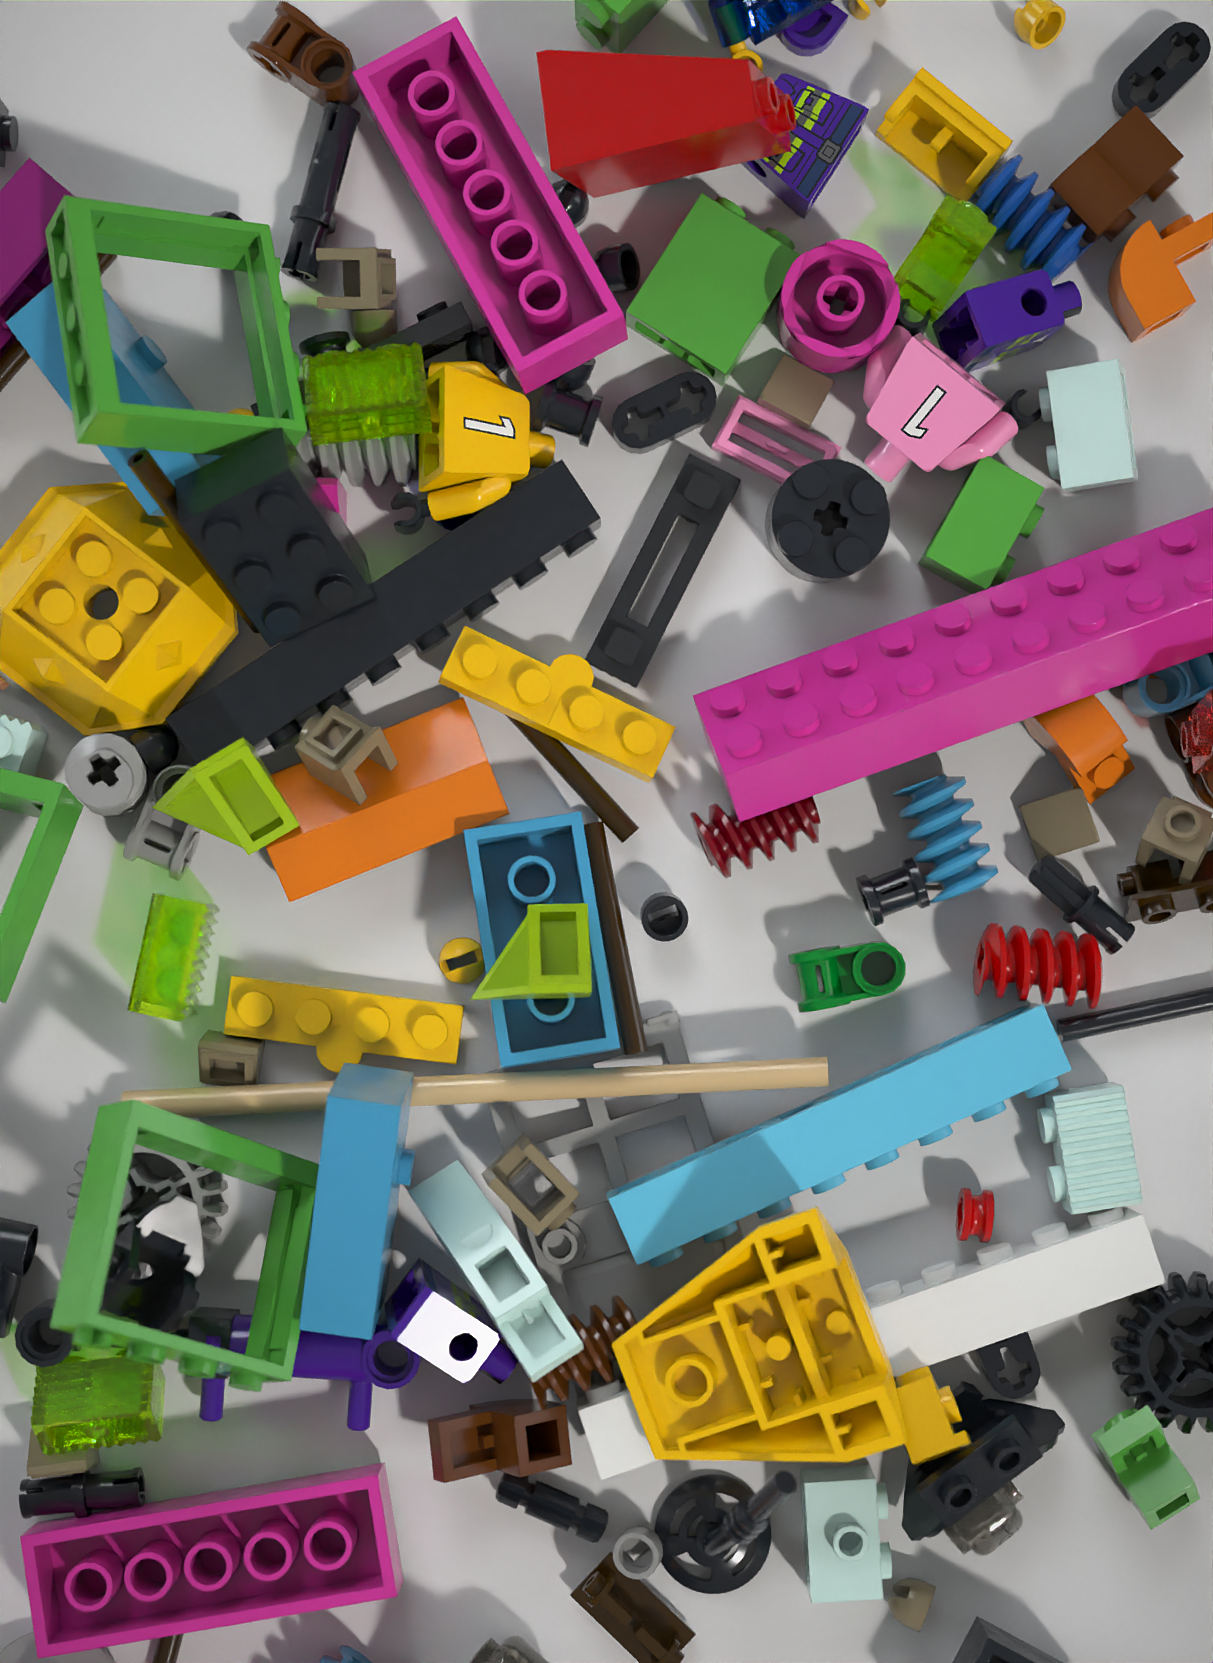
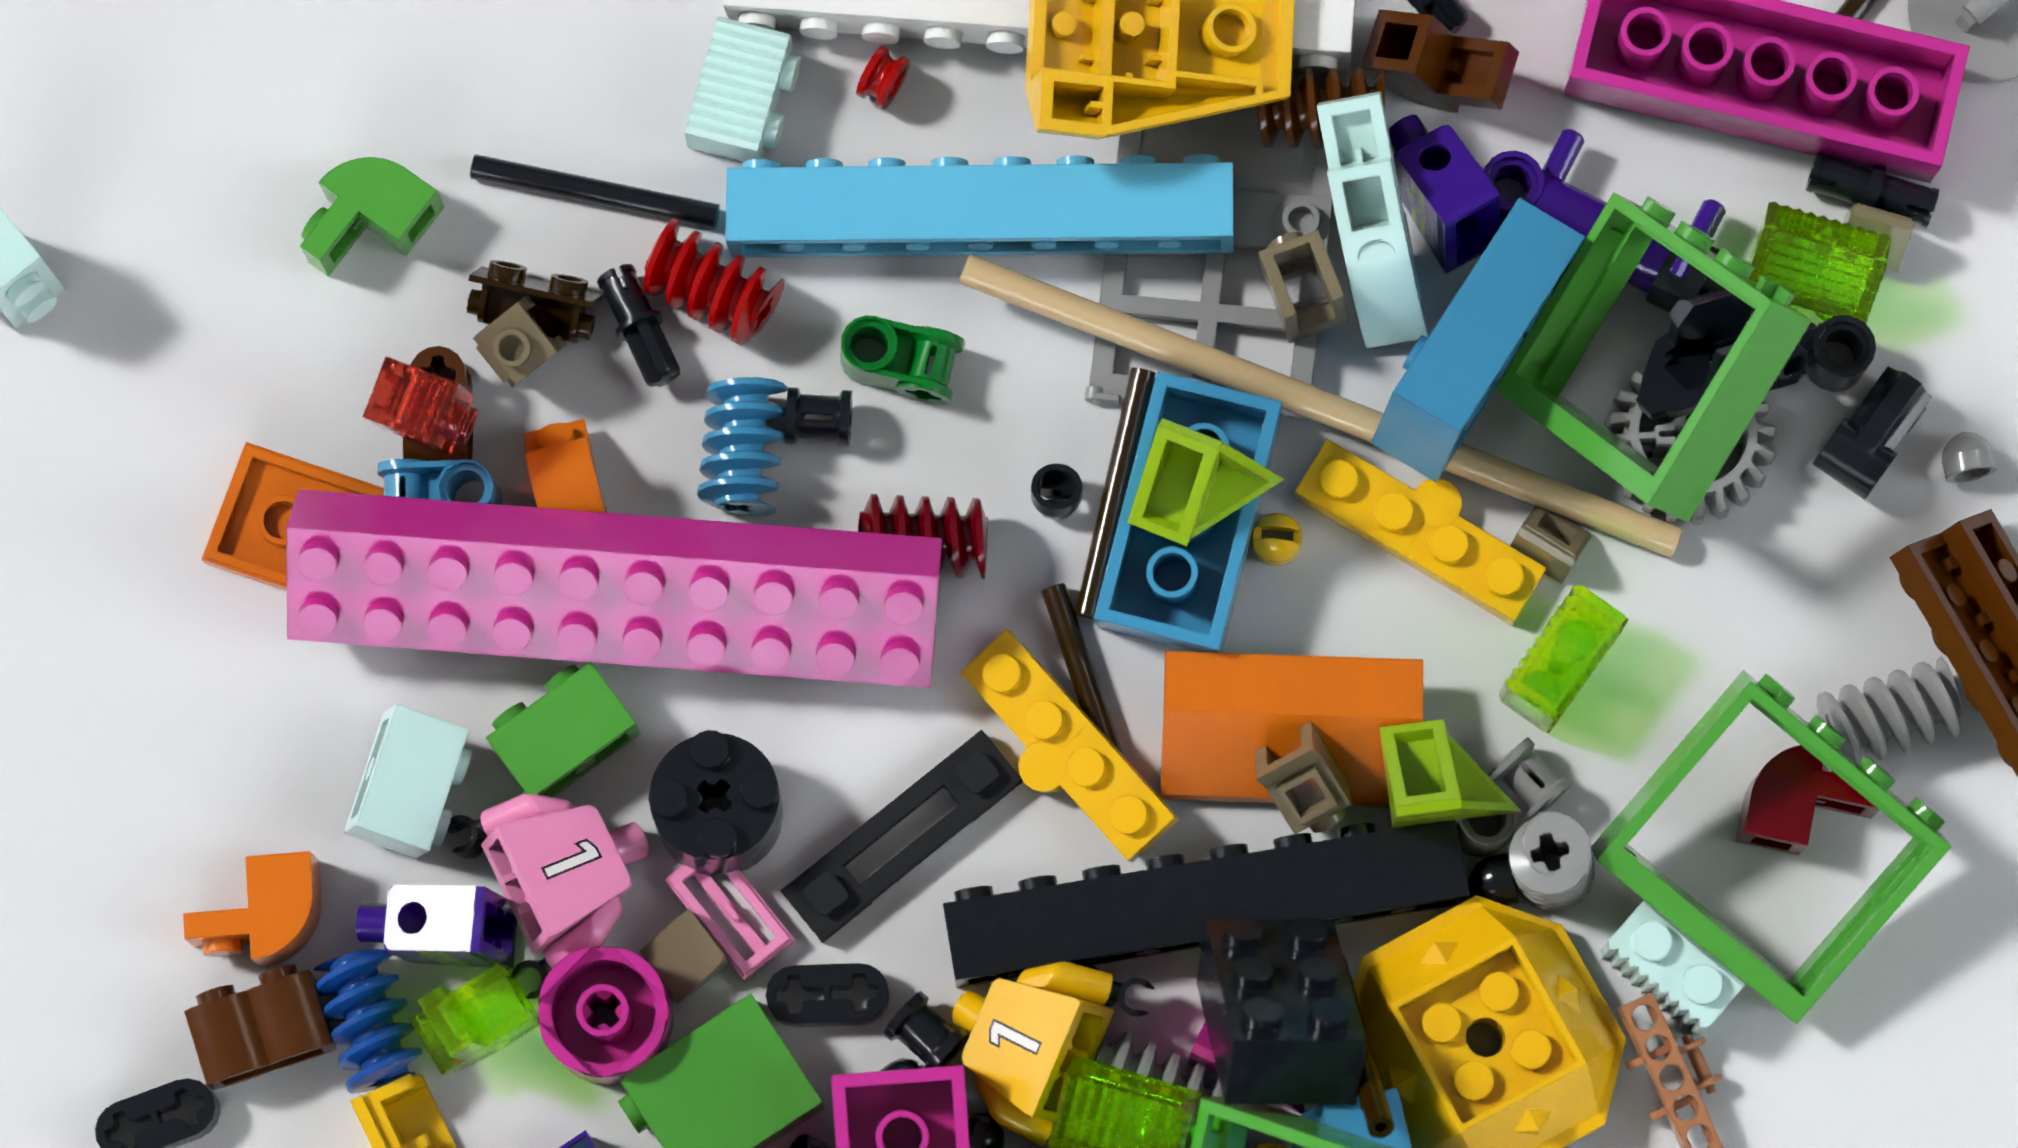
camera: 150 degrees left, 10 degrees down
dark tan slope [1019,786,1100,861] -> none

